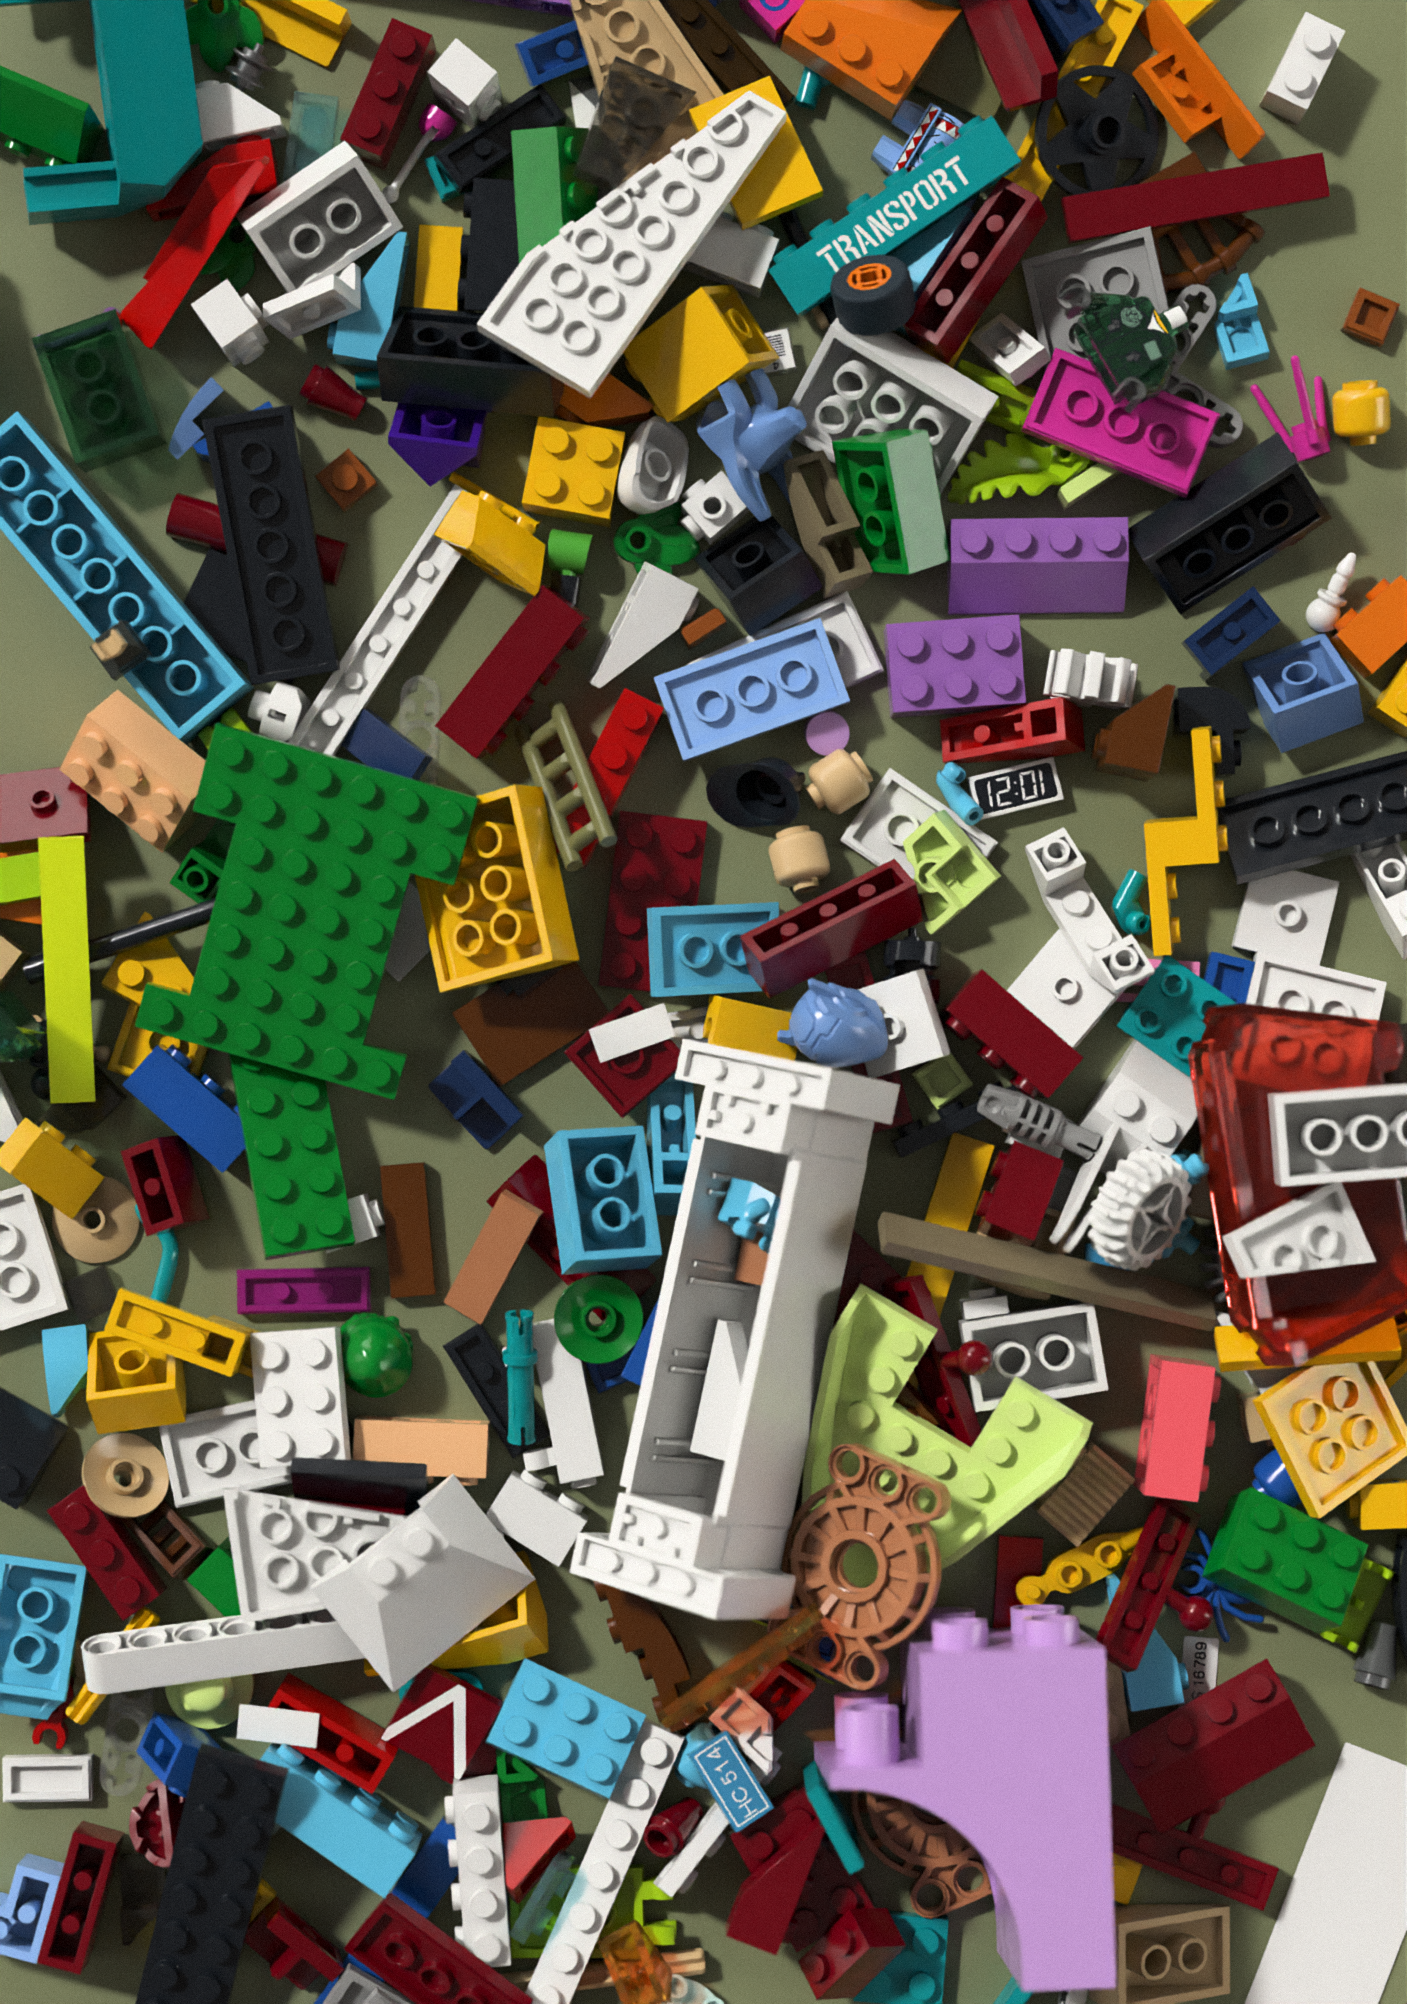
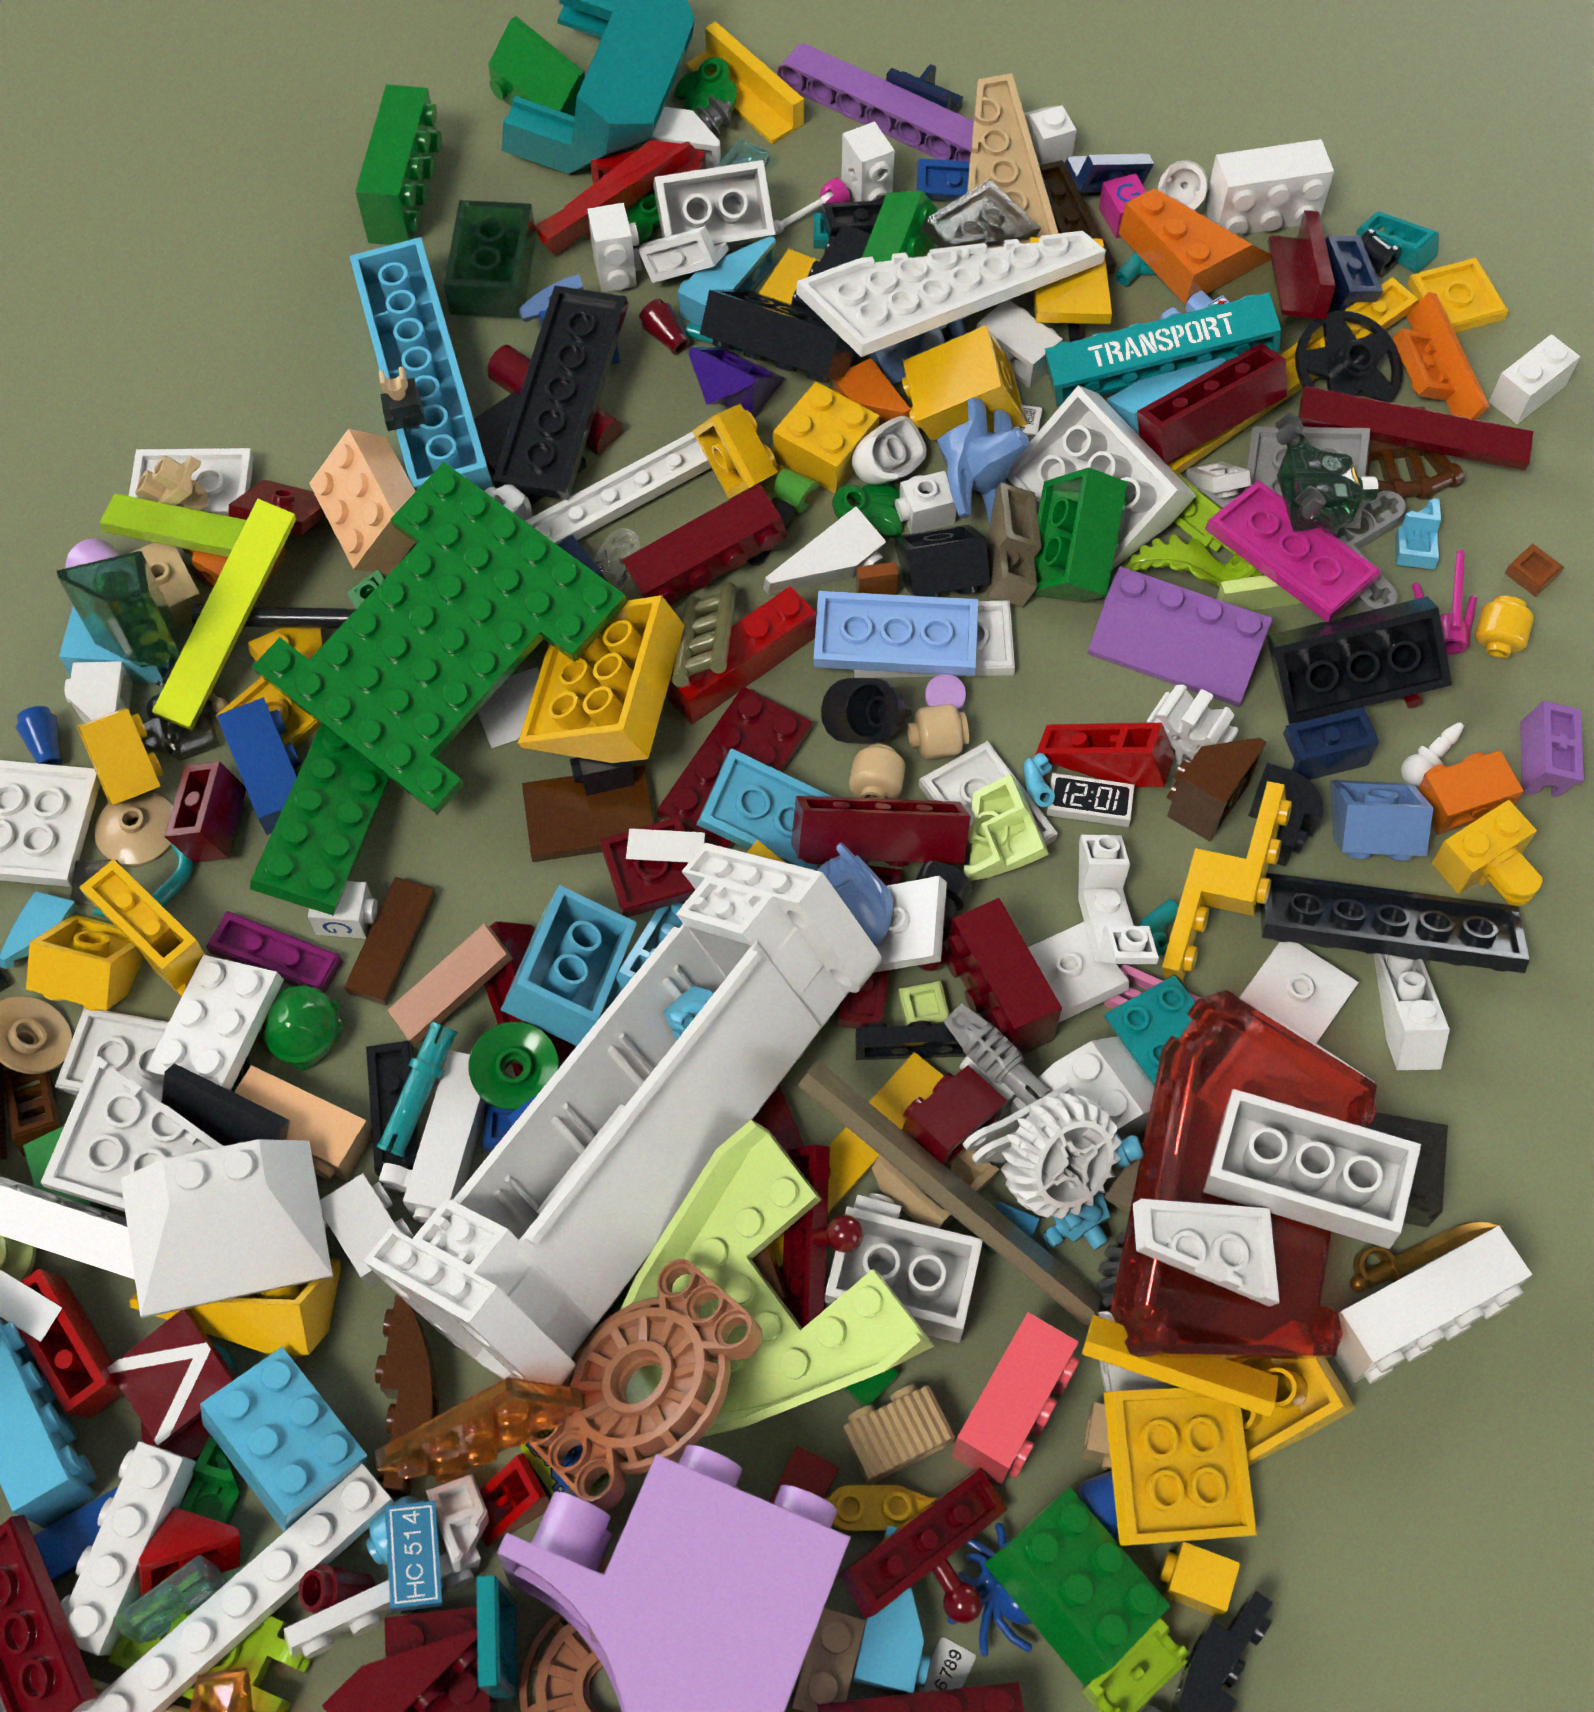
camera: 25 degrees right, 25 degrees down
dark orange plate [315,448,378,513] -> none
dark red brick [340,18,437,170] -> none
dark blue panel [428,1050,525,1149] -> none
black wheel [830,255,916,336] -> none
medium lavender brick [884,614,1026,718] -> none

